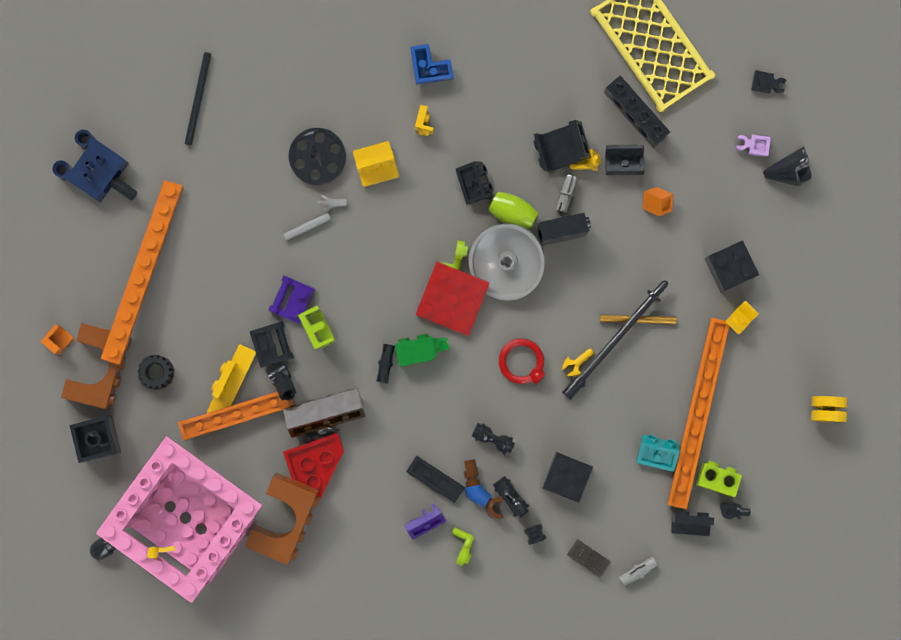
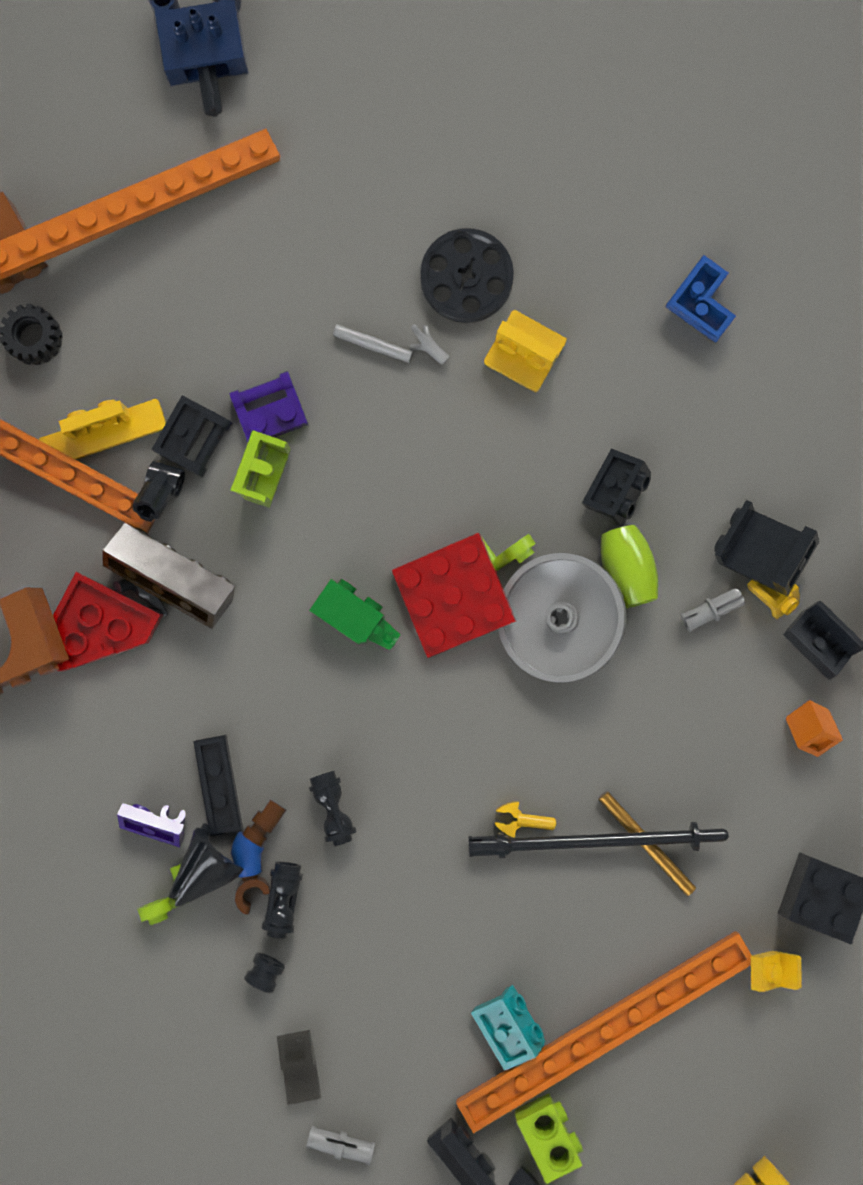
camera: 45 degrees right, 0 degrees up
black piece [184,52,211,145] -> none
black pin [376,344,395,384] -> none
yellow bracket [415,105,434,136] -> none
red piece [498,338,546,385] -> none
black brick [537,212,591,246] -> none
black brick [542,452,593,503] -> none
none -> black hat [169,823,244,907]

